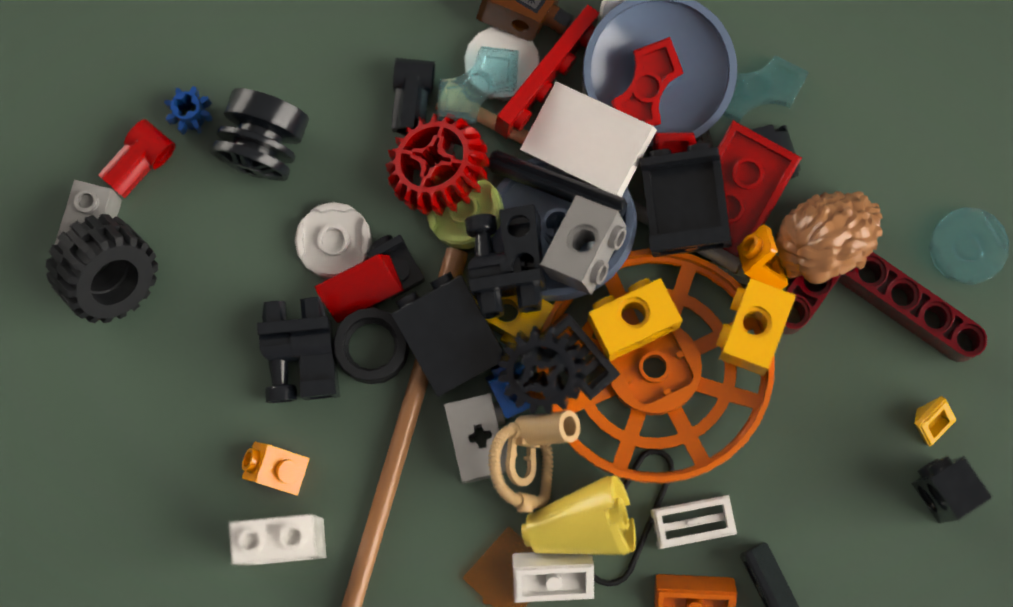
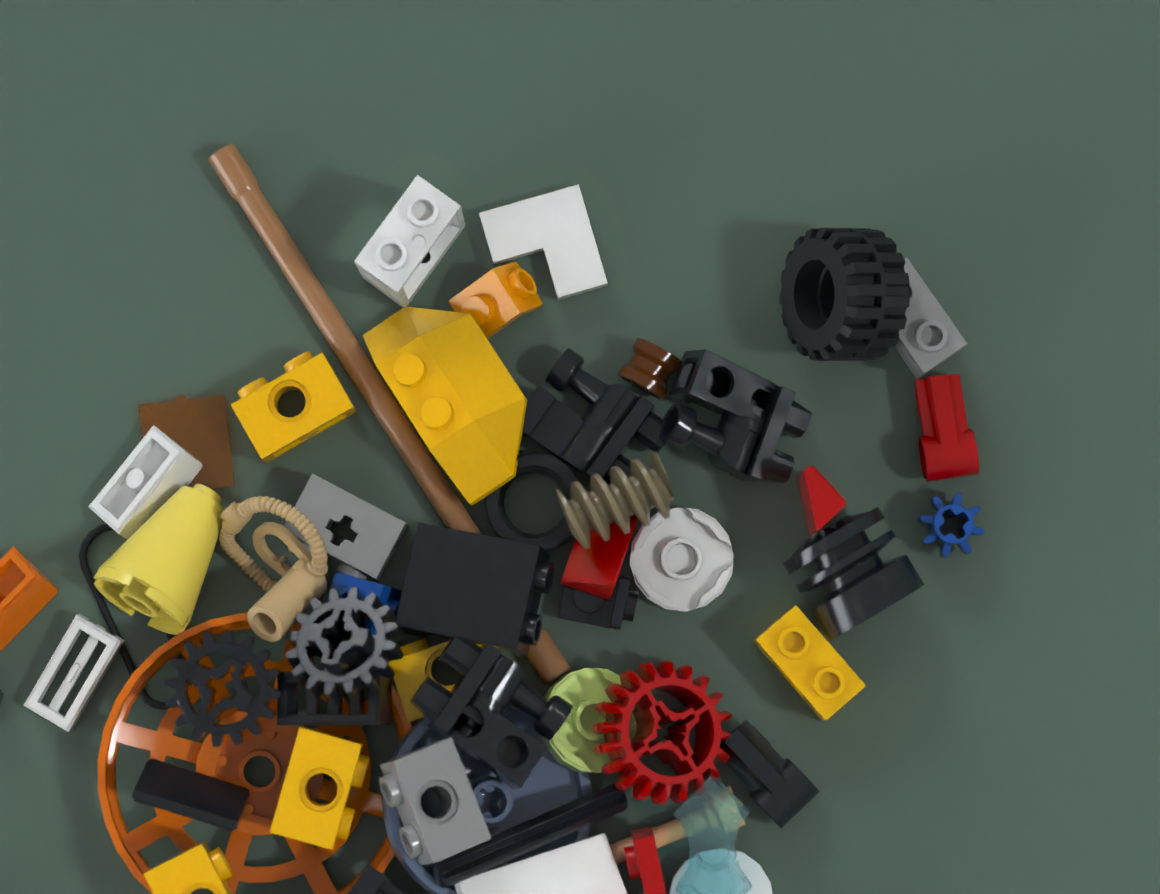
camera: 130 degrees right, 5 degrees up
none -> black slope [132,759,249,831]
none -> black gear [164,630,283,747]
none -> yellow brick [230,351,357,463]
none -> yellow wedge [362,306,527,506]
none -> white tile [479,184,608,300]
none -> dark tan piece [555,451,674,550]
none -> reddish brown wheel [617,338,681,400]
none -> black hips [659,349,812,483]
none -> yellow brick [753,605,866,721]
none -> red slope [797,465,847,537]

